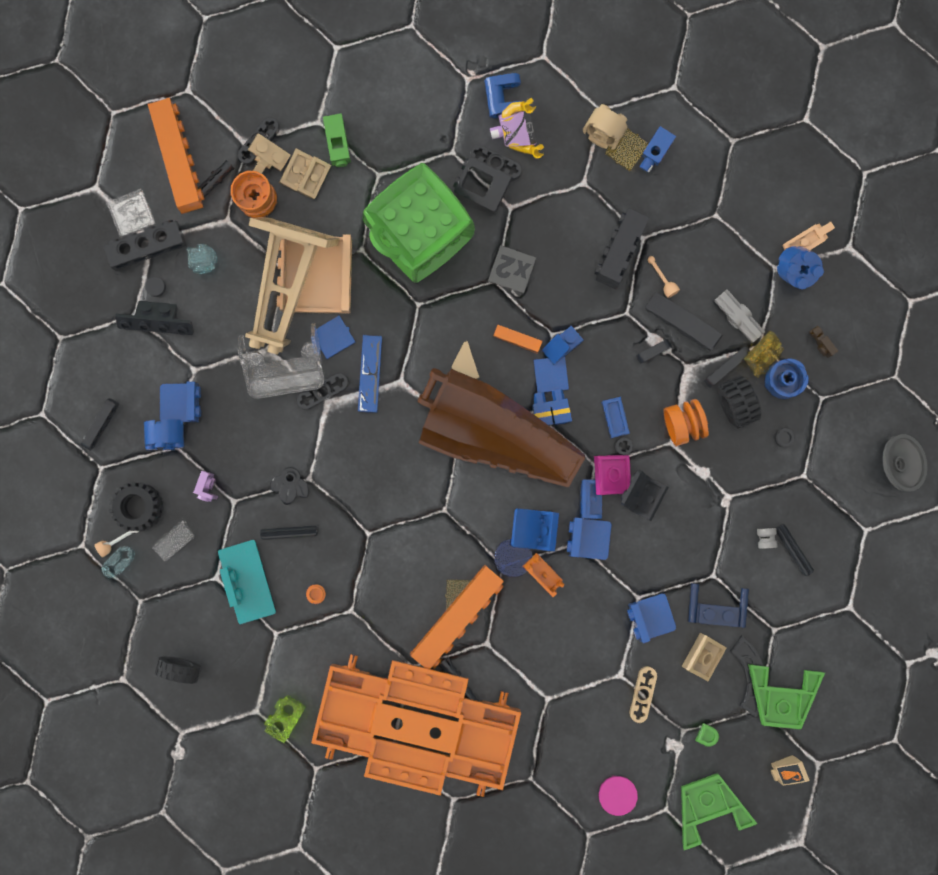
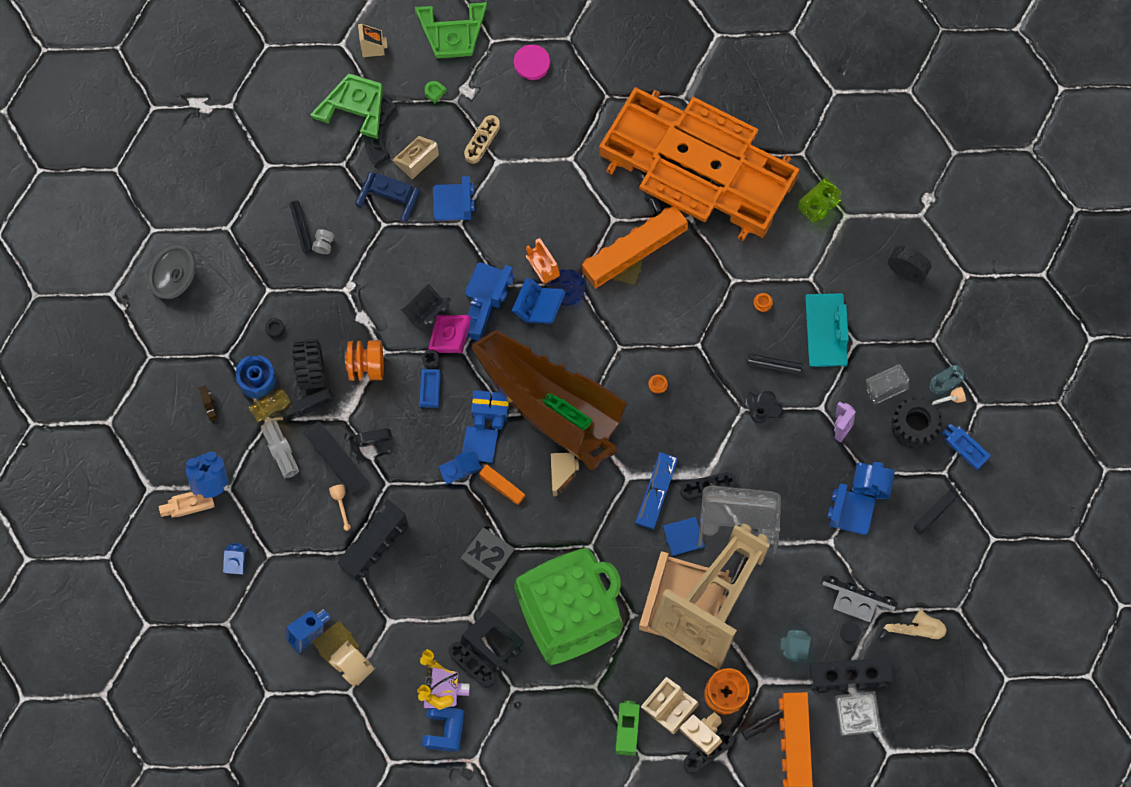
camera: 160 degrees left, 15 degrees down
none -> bracket [223,543,247,574]
none -> green hinge [541,393,592,431]
none -> orange plate [648,375,668,394]
none -> tan piece [879,608,946,639]
none -> blue hinge [942,424,991,471]

